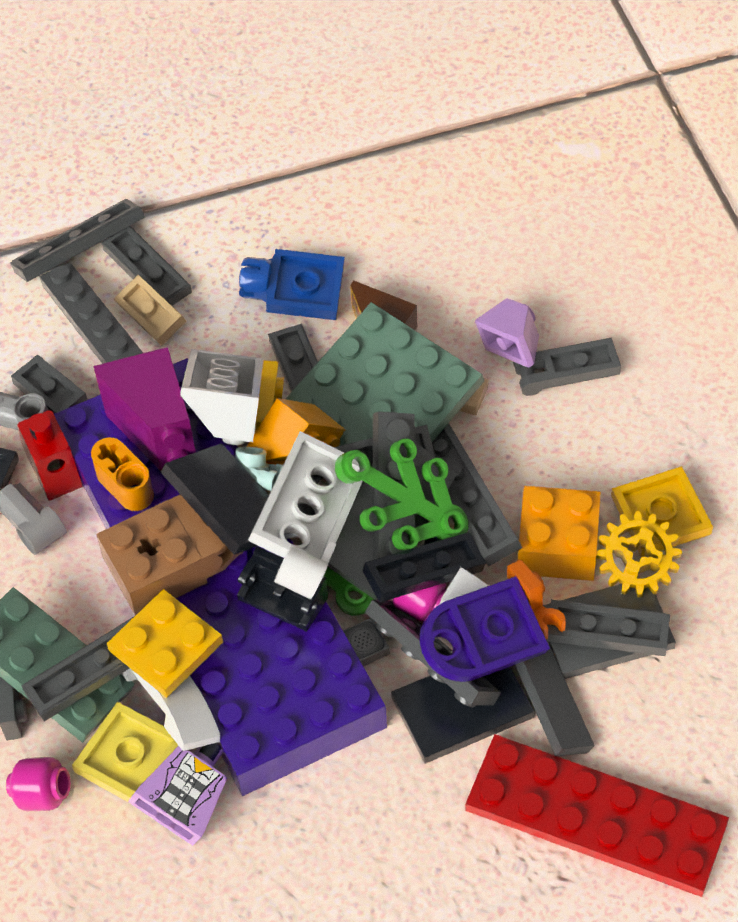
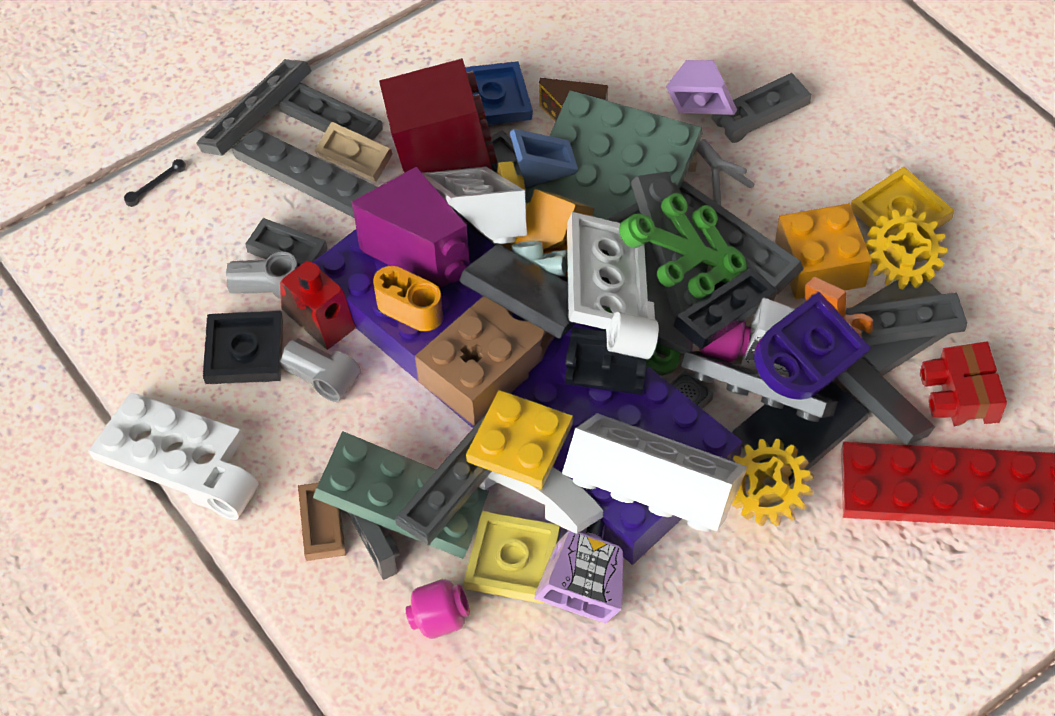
camera: 20 degrees left, 0 degrees up
none -> dark red container [379,58,498,173]
none -> medium blue slope [510,129,578,188]
none -> white slope [562,413,747,532]
none -> light grey plant [696,139,754,205]
none -> yellow gear [732,439,814,526]
none -> red hips [920,341,1007,426]

